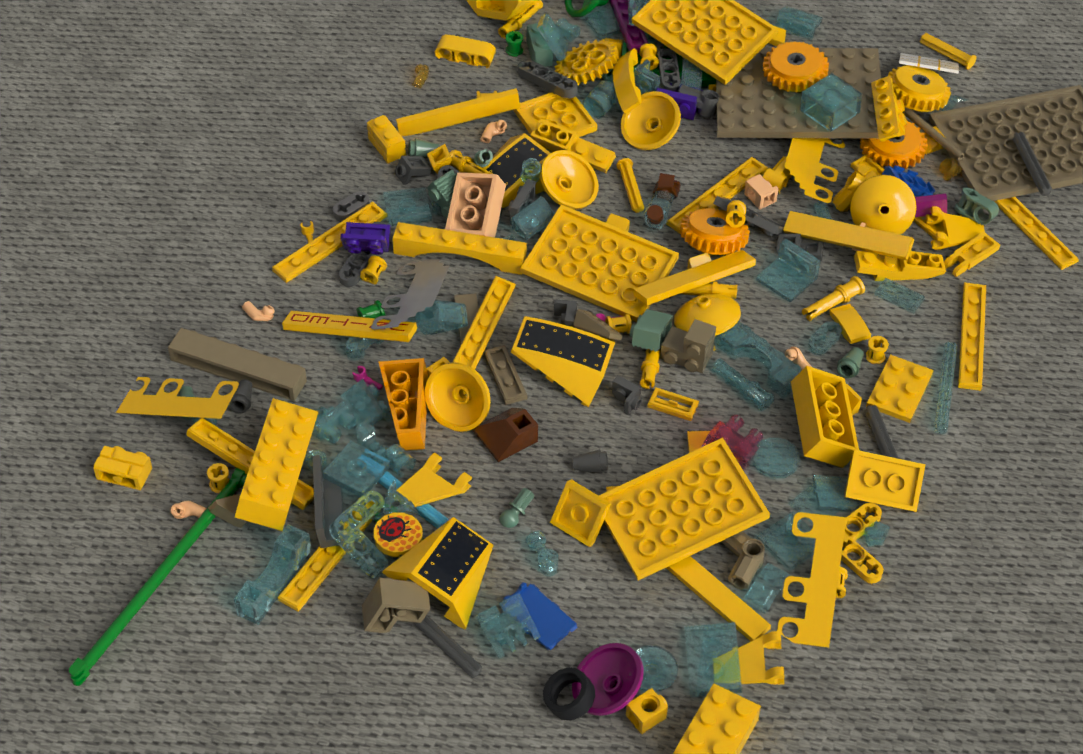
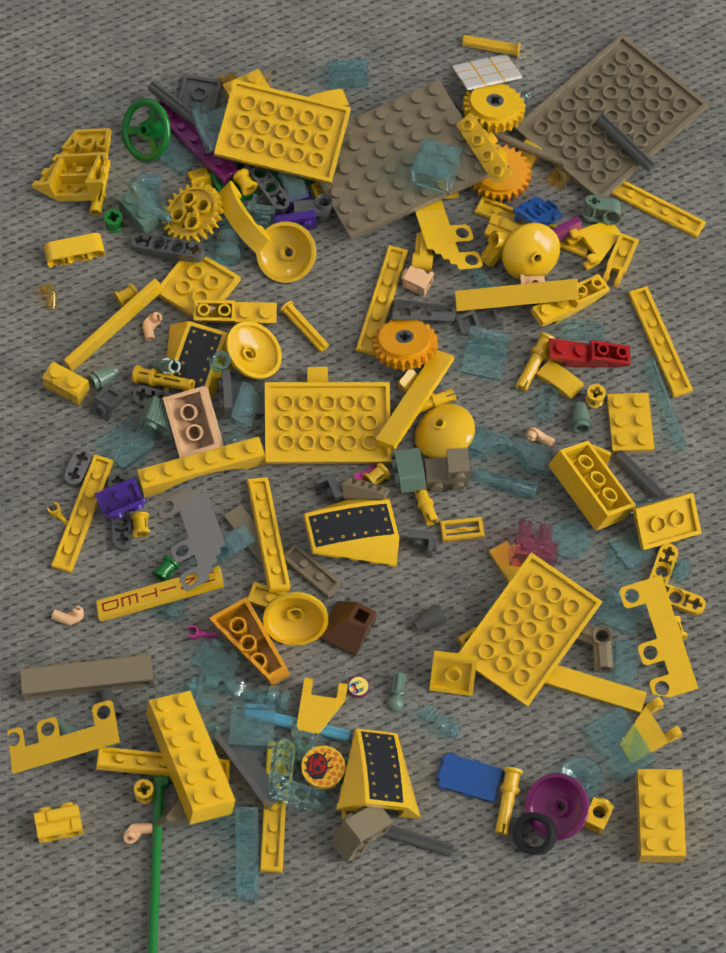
camera: 30 degrees left, 15 degrees up
yellow slope [427,144,452,175] -> none
clear light blue legs [475,593,540,659] -> none
piece [644,173,681,230] -> none
yellow bush [726,200,746,228] -> none
light orange gear [763,41,829,93] -> none
none -> tile [348,676,370,698]
none -> yellow pin [494,767,523,836]
none -> red slope [547,338,631,368]

